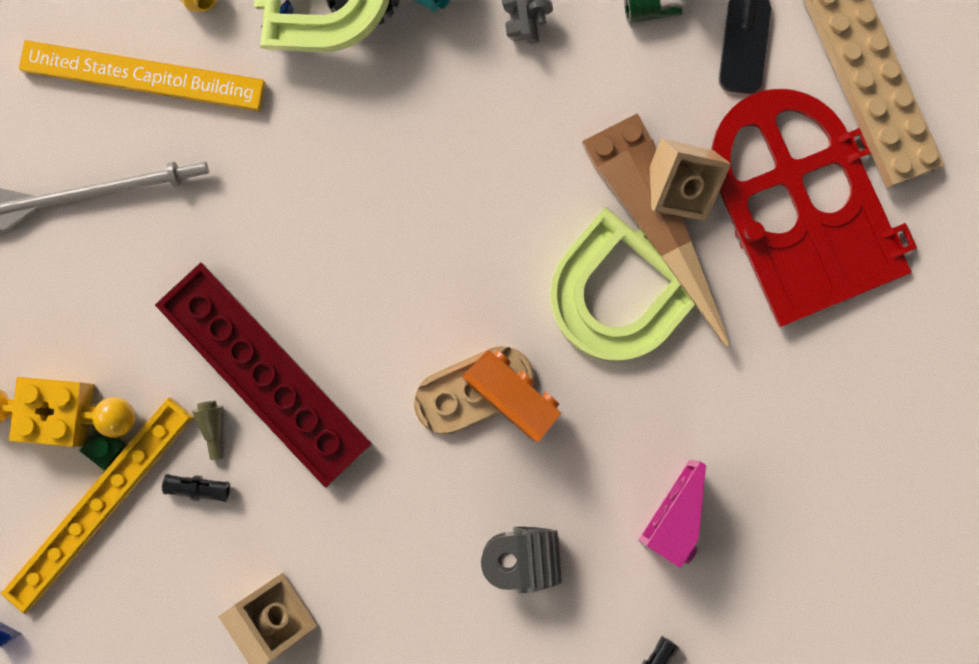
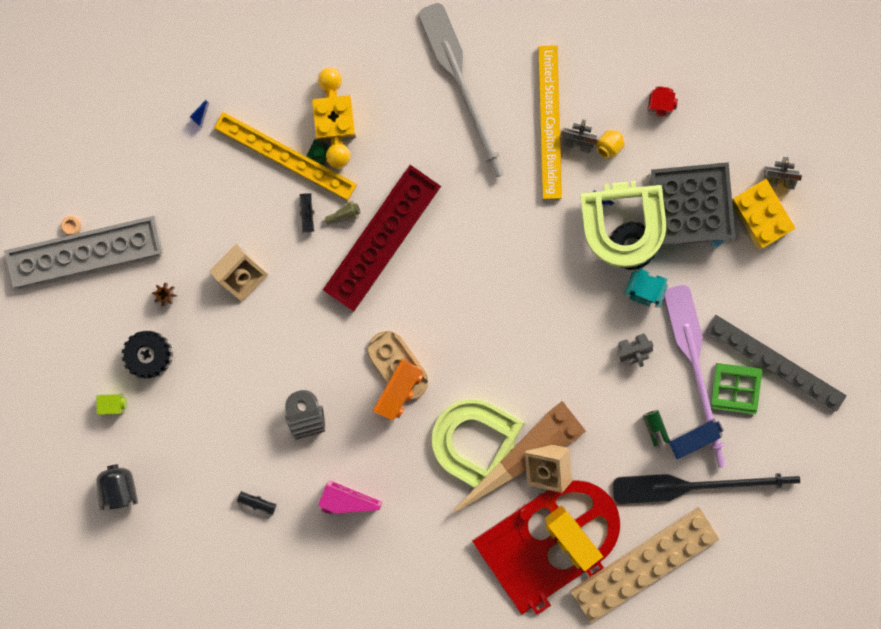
camera: 80 degrees right, 5 degrees up
none -> yellow brick [544,505,603,571]
none -> dark grey hips [562,119,598,153]

